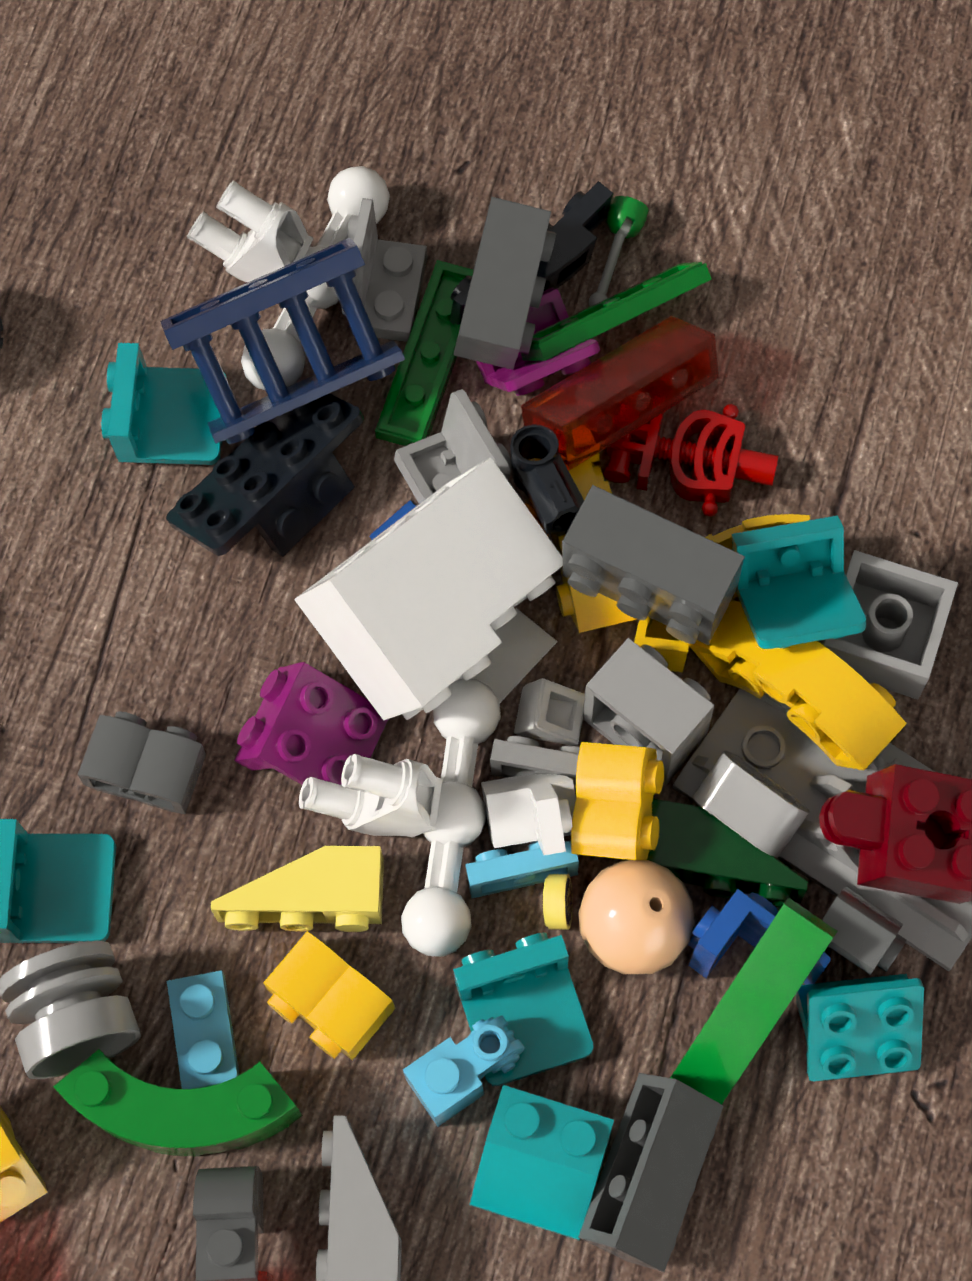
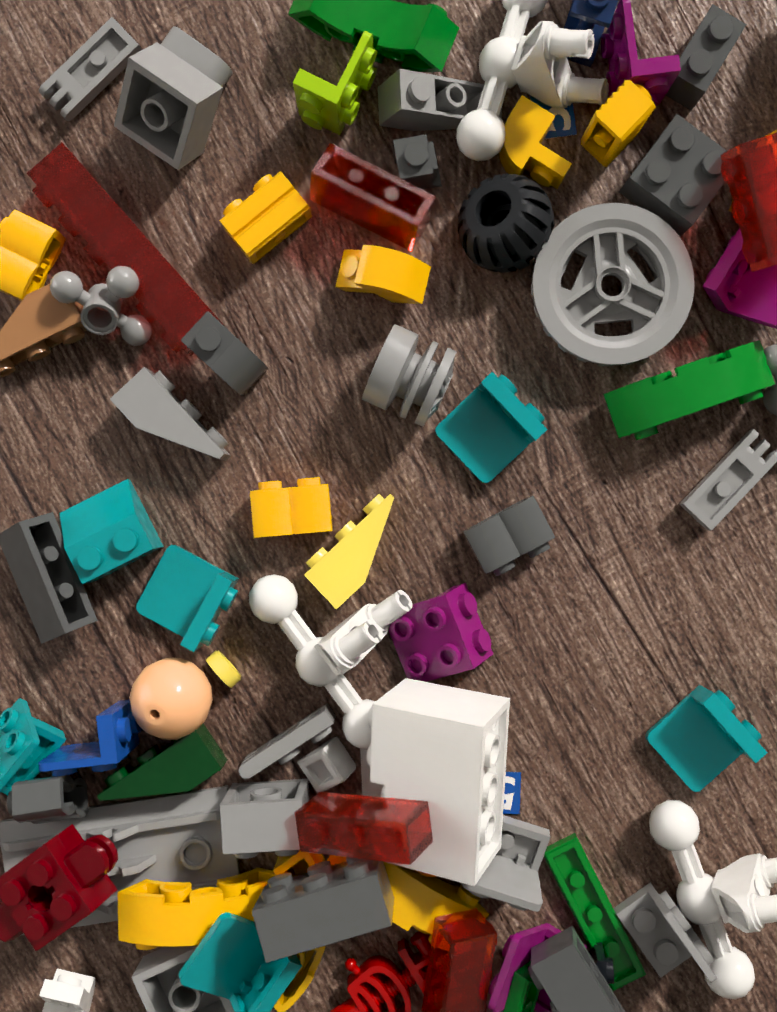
camera: 135 degrees right, 20 degrees up
green brick [53,1049,303,1157] -> none
dark blue fence [160,238,405,444] -> none
black bracket [166,393,364,557] -> none
medium azure plate [167,970,239,1089] -> none
medium azure brick [403,1015,525,1127] -> none
medium azure plate [465,841,579,898] -> none
white brick [481,774,576,855] -> none
black piece [510,425,584,537] -> none
yellow brick [571,742,664,860] -> none
green tile [670,898,838,1105] -> none
light grey beam [693,751,810,857] -> none
none -> clear red brick [295,792,433,865]

